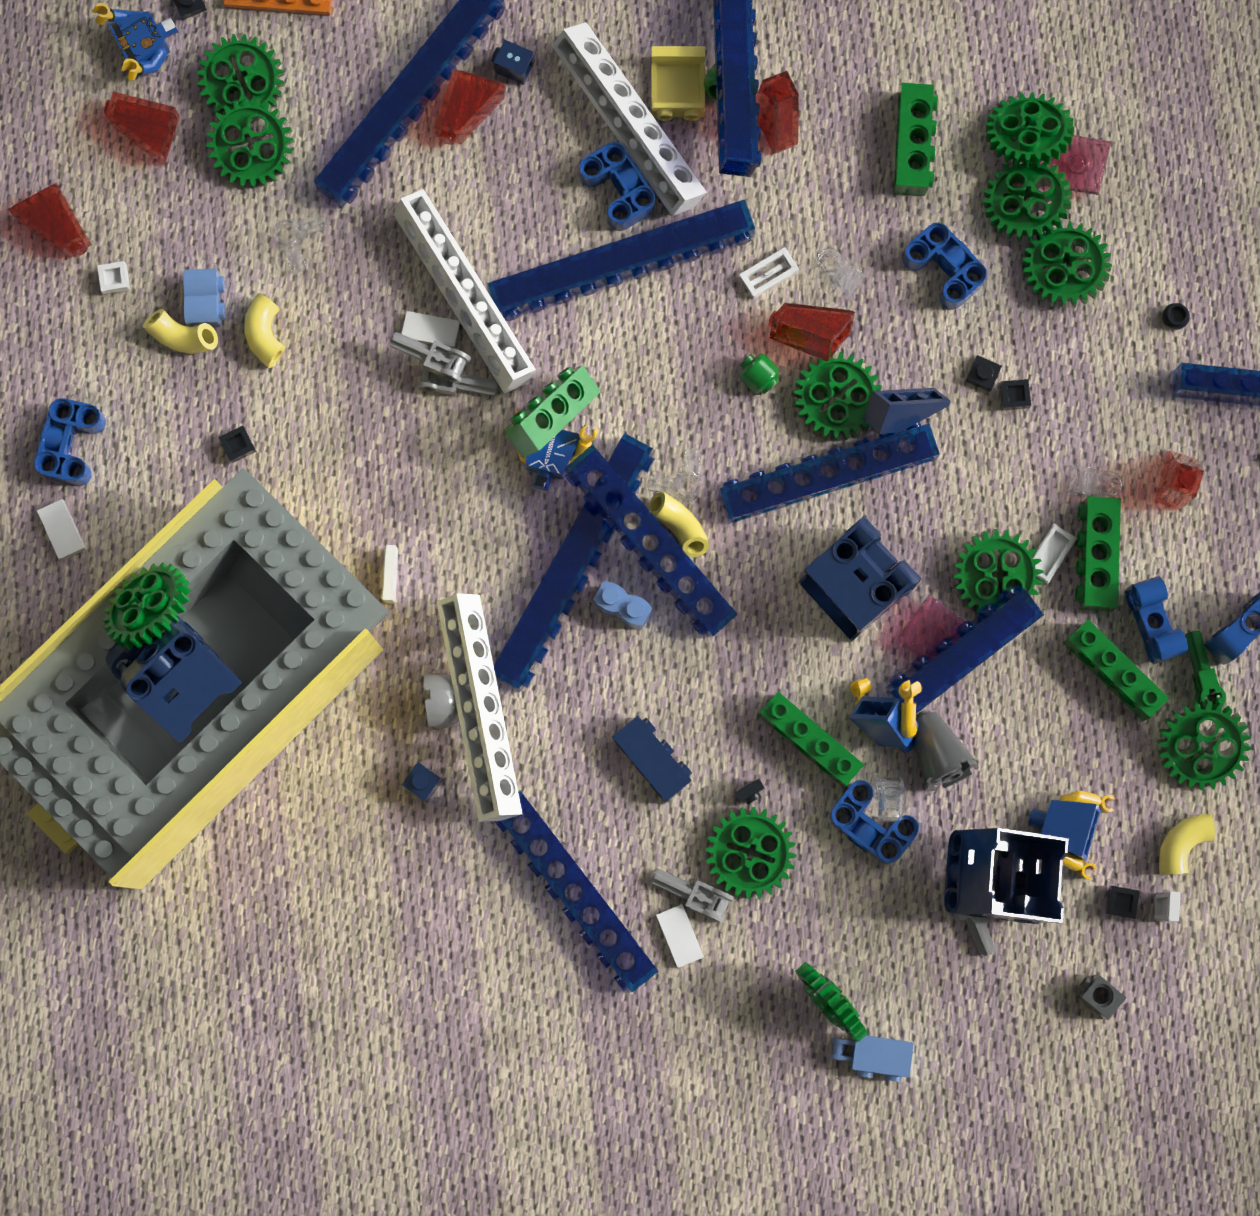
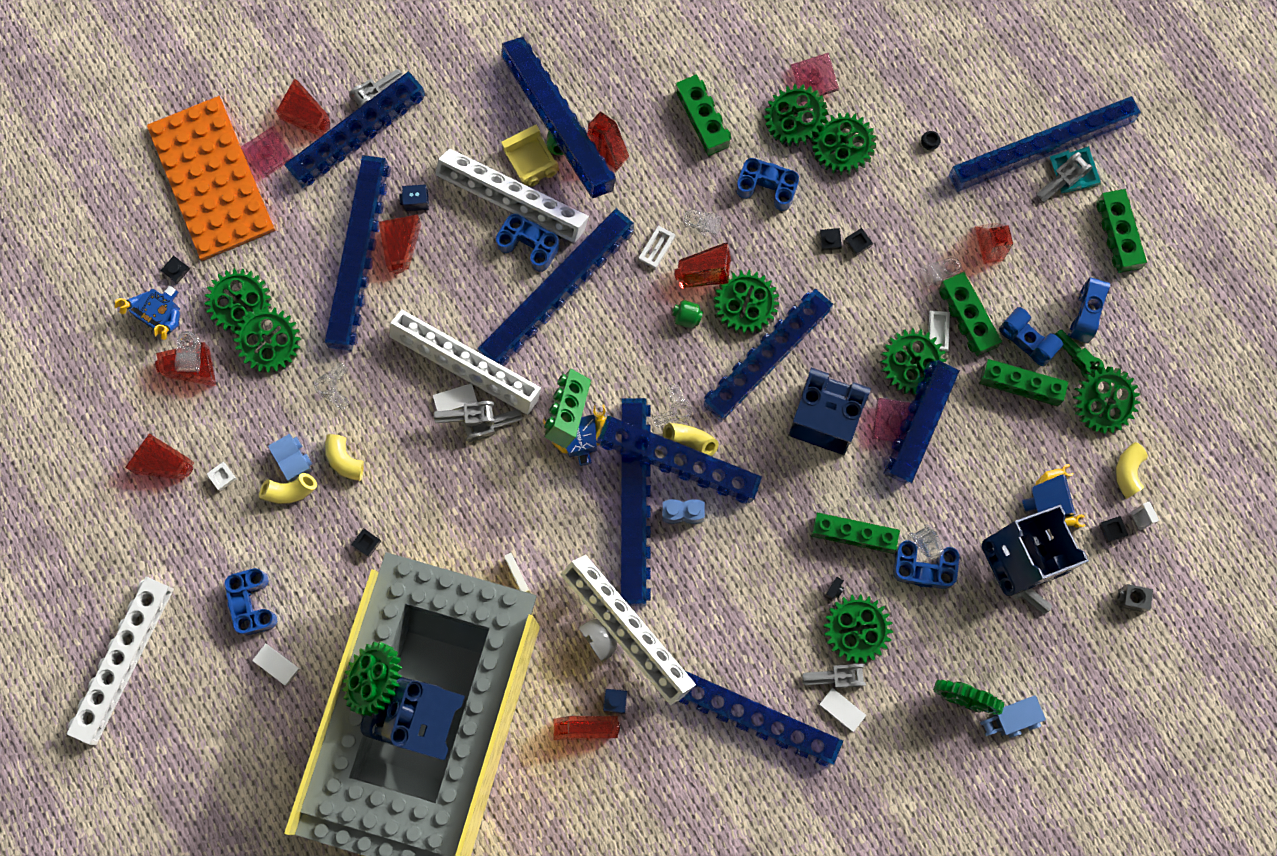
camera: 25 degrees left, 5 degrees down
dark blue brick [612,716,692,804] -> none
blue torso [849,678,921,753] -> none
dark blue slope [863,388,951,435] -> none
dark grey cone [914,710,979,791] -> none
green gear [985,92,1074,168] -> none
none -> clear piece [175,331,201,372]
none -> clear red slope [554,716,620,740]

